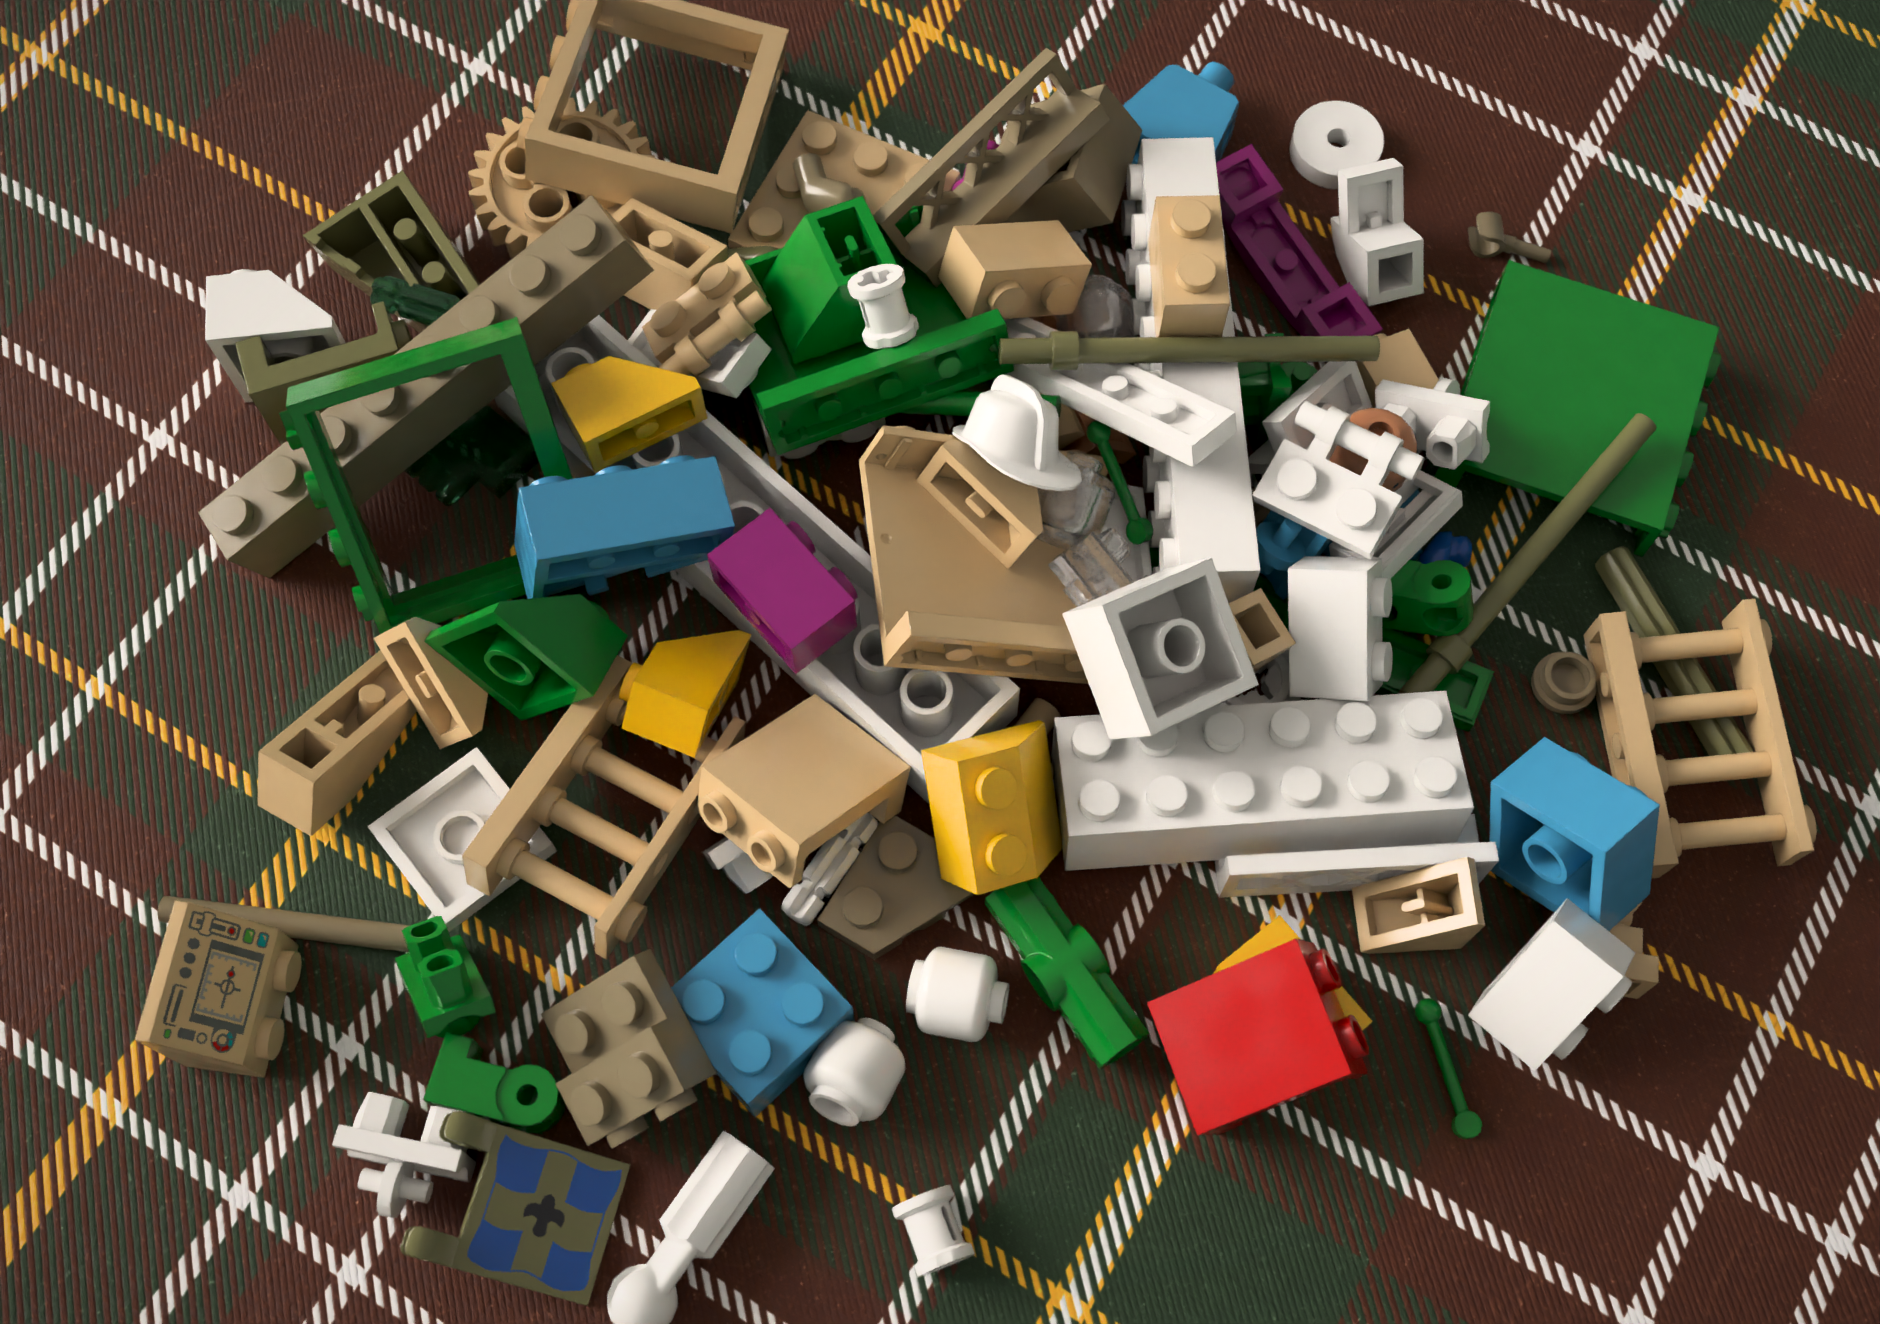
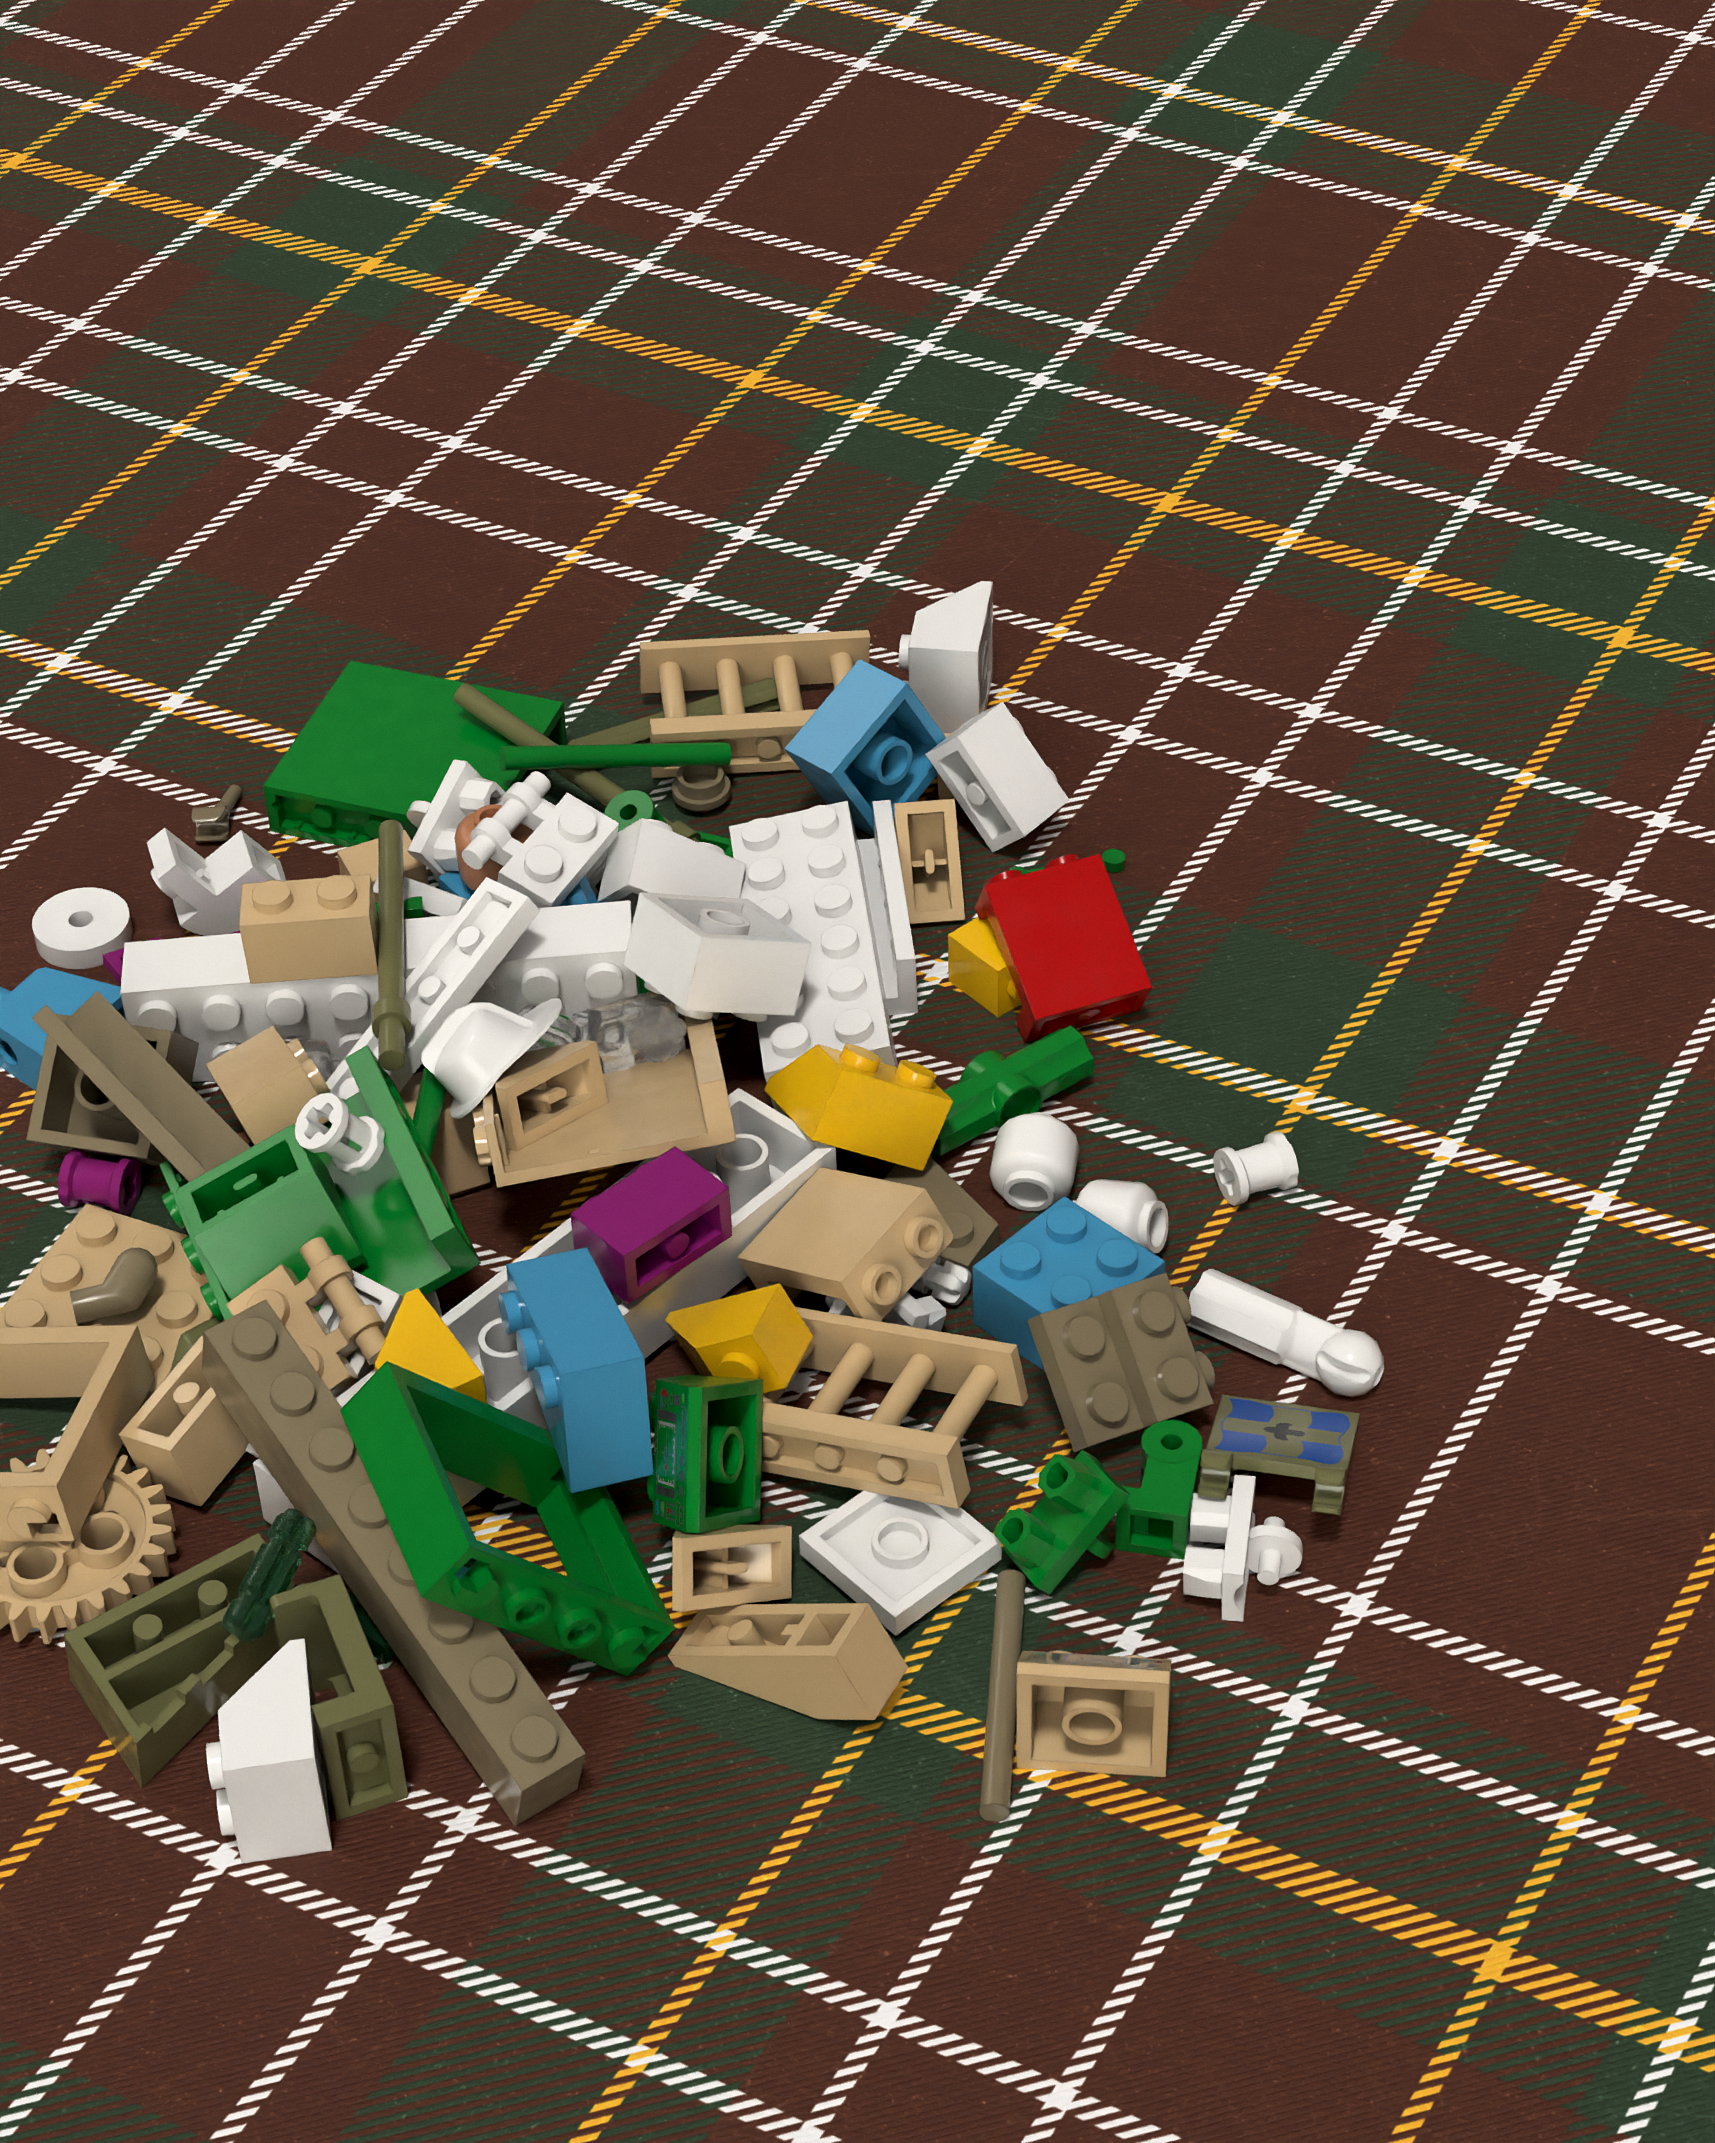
camera: 90 degrees left, 25 degrees down
none -> green bar [499,742,731,771]
none -> white slope [899,581,993,733]

